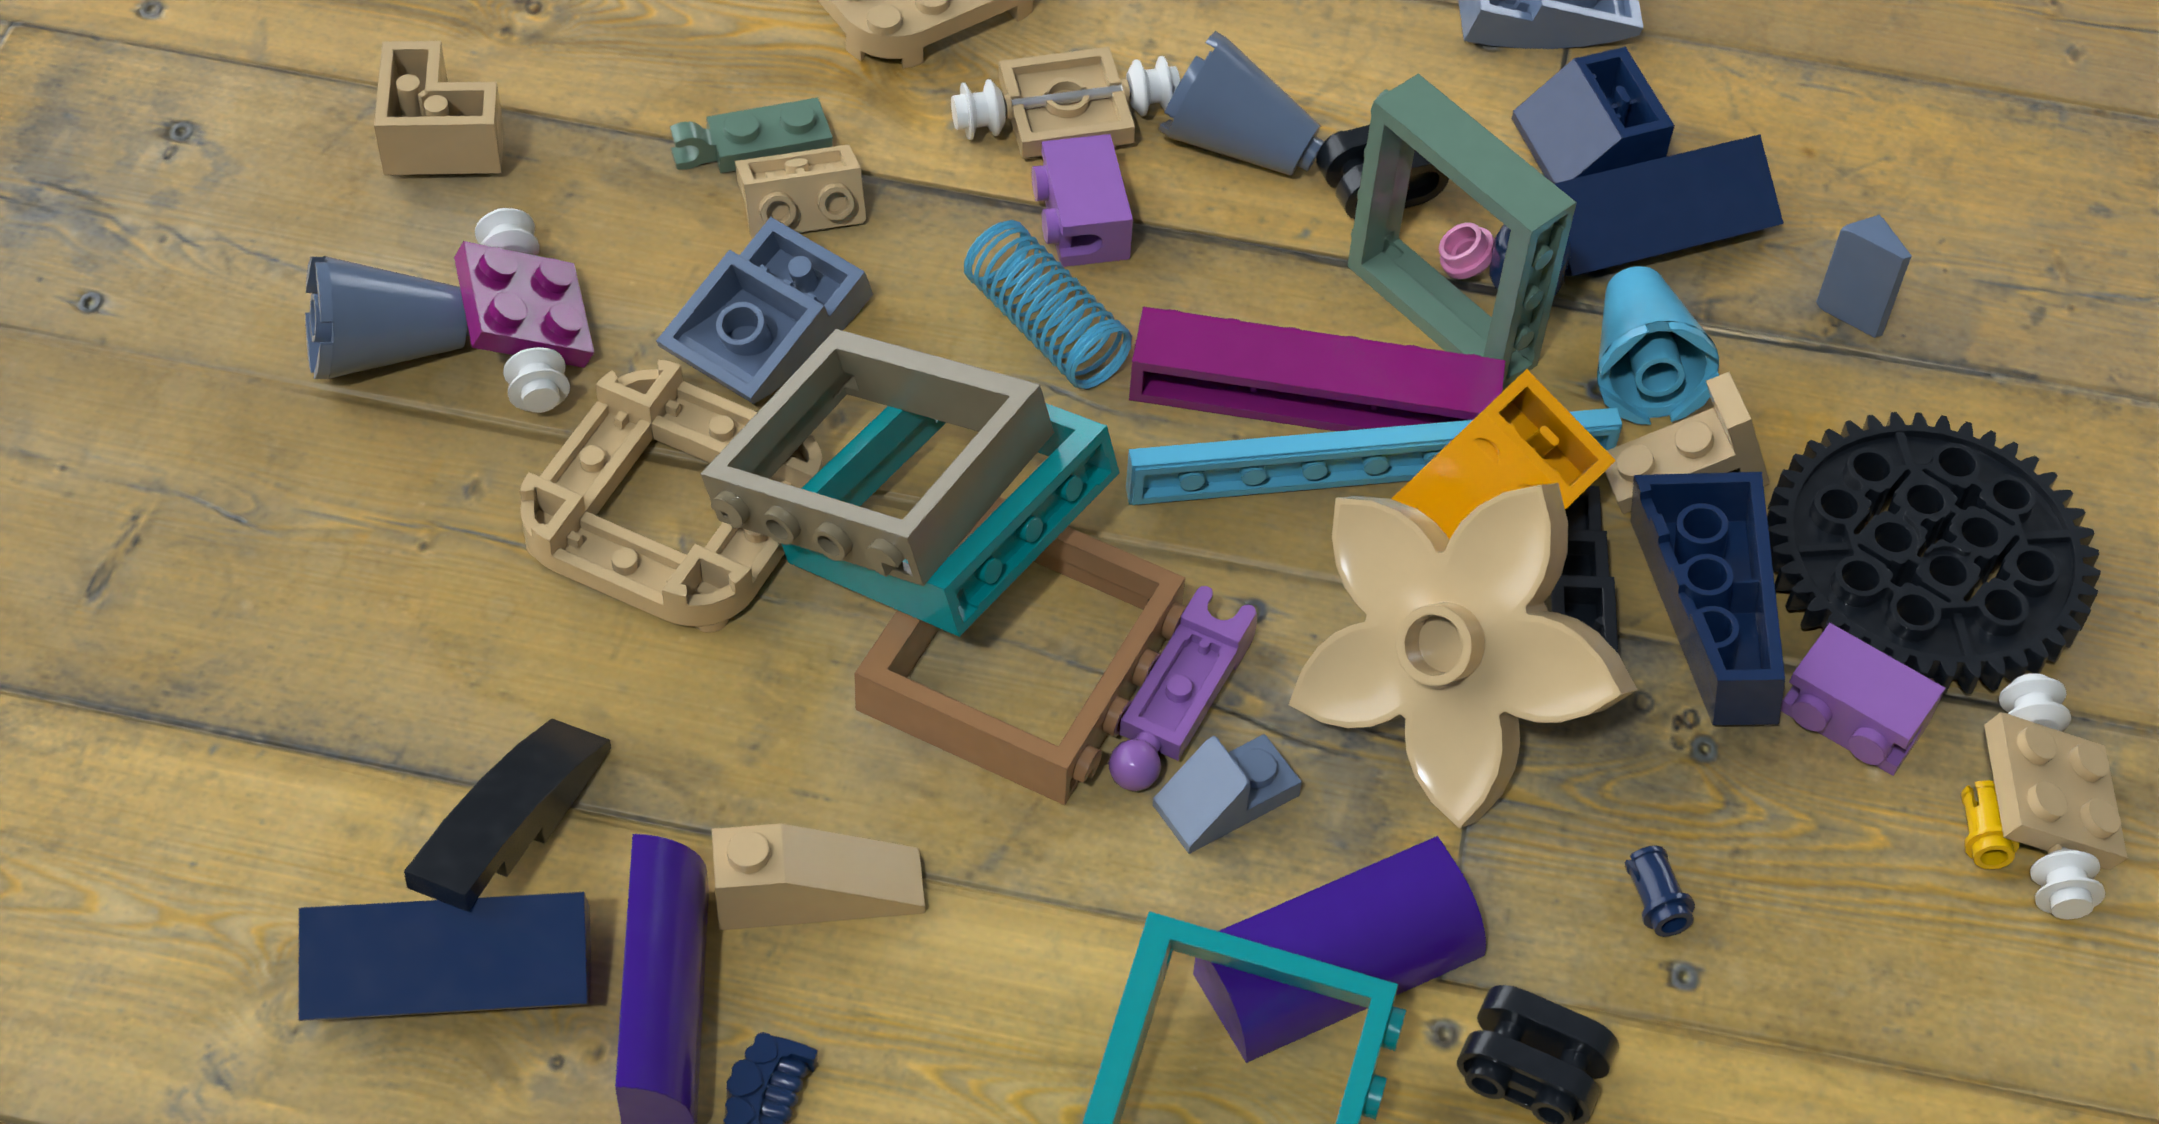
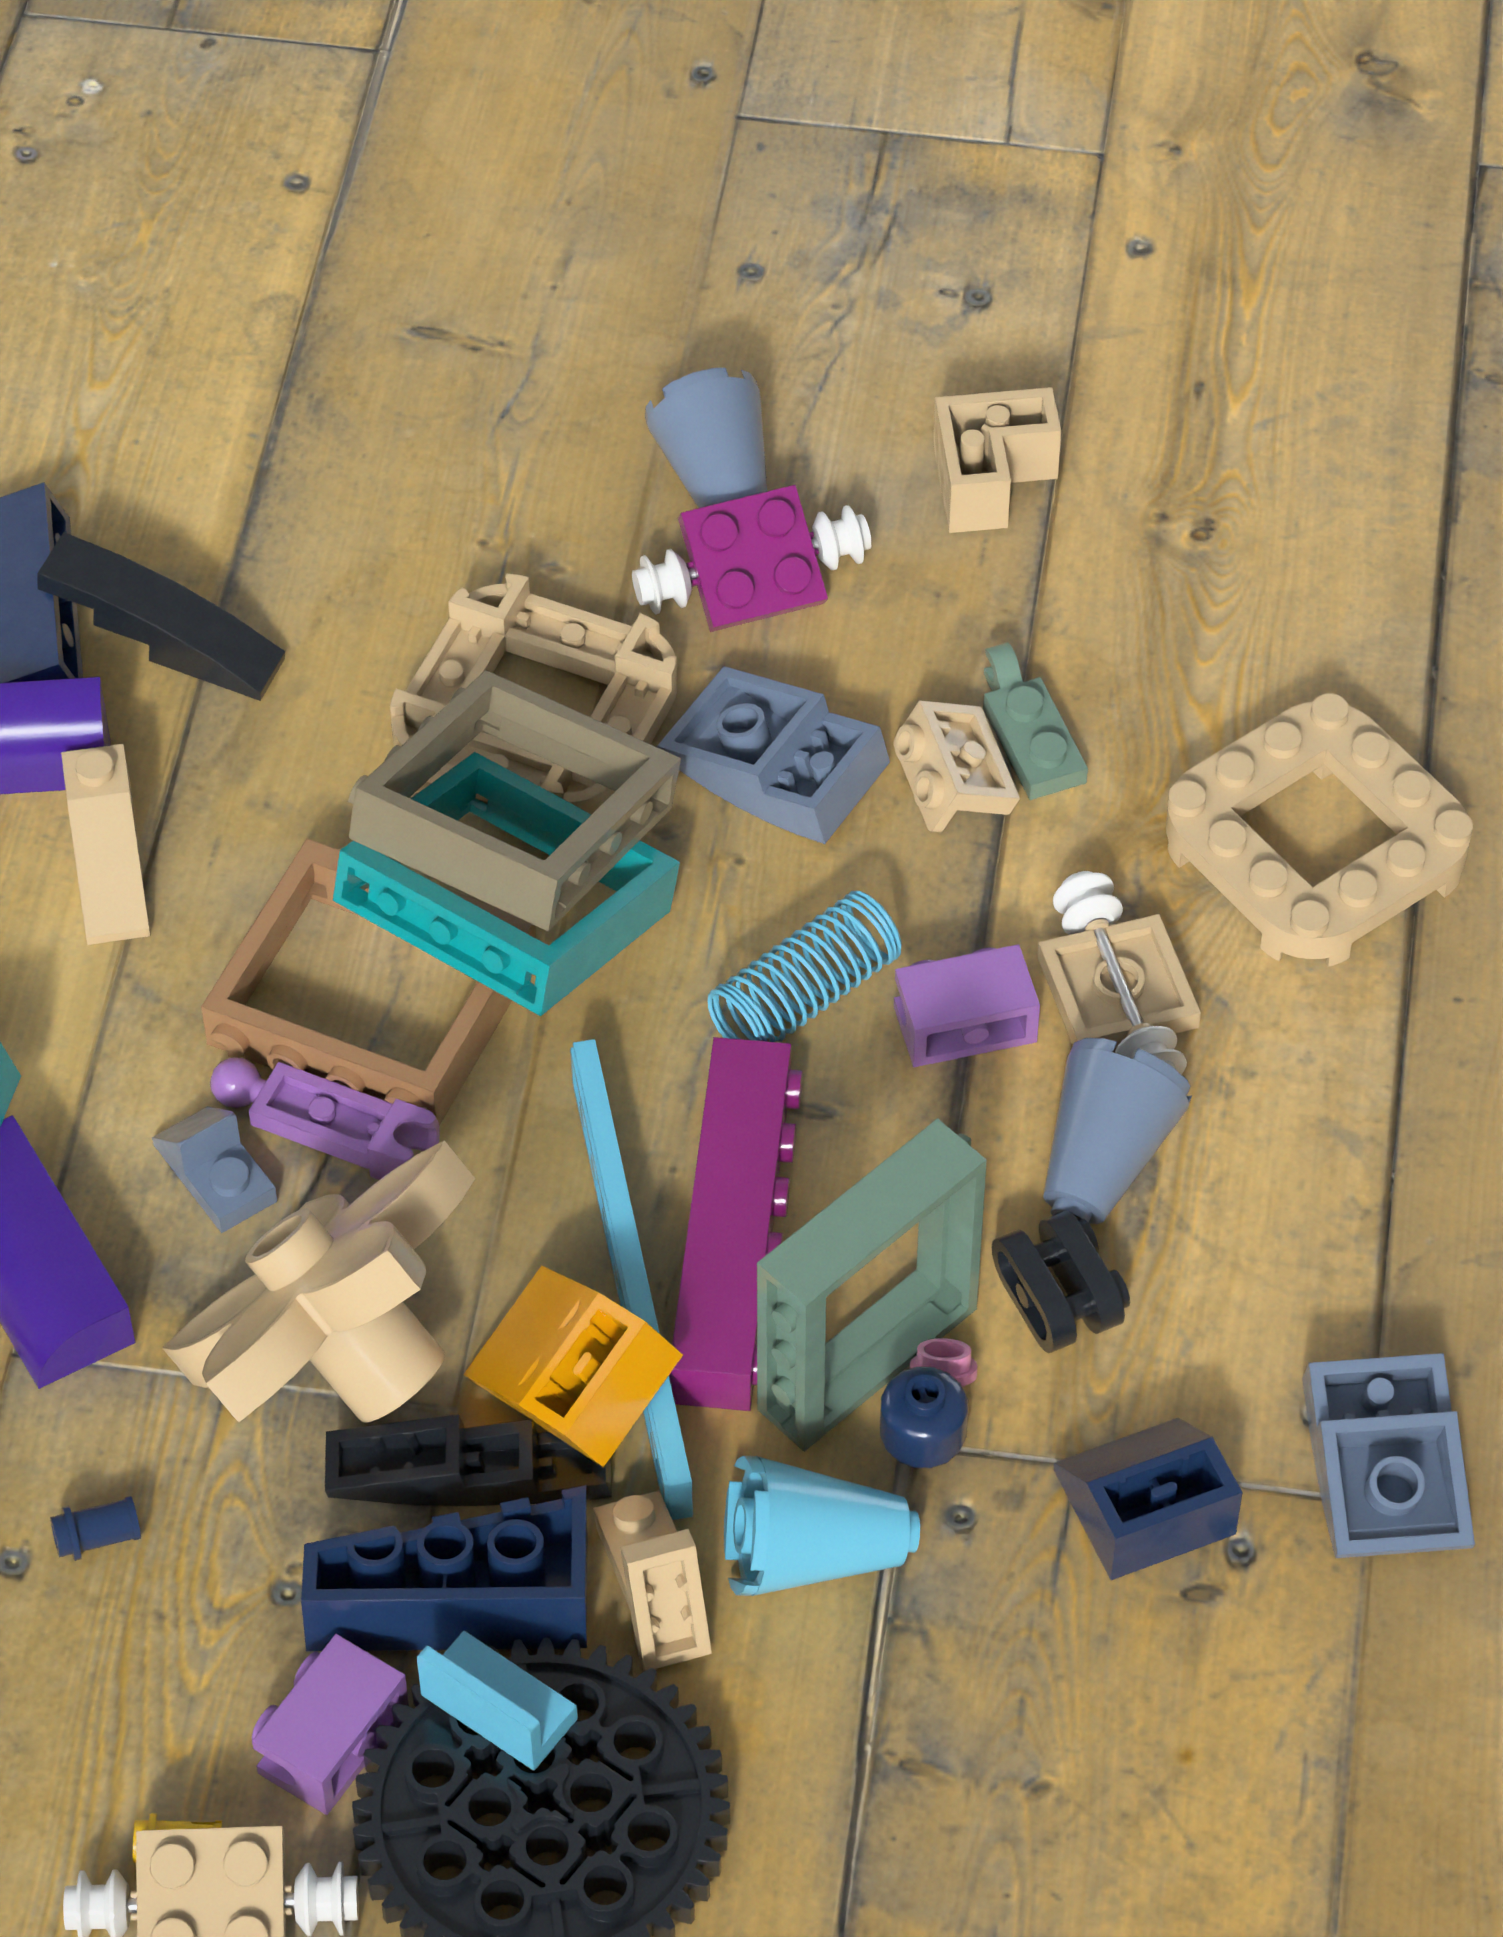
camera: 90 degrees right, 0 degrees up
dark blue brick [1553,134,1784,277] -> none
sand blue slope [1816,215,1912,338] -> none
none -> medium azure panel [417,1631,578,1771]

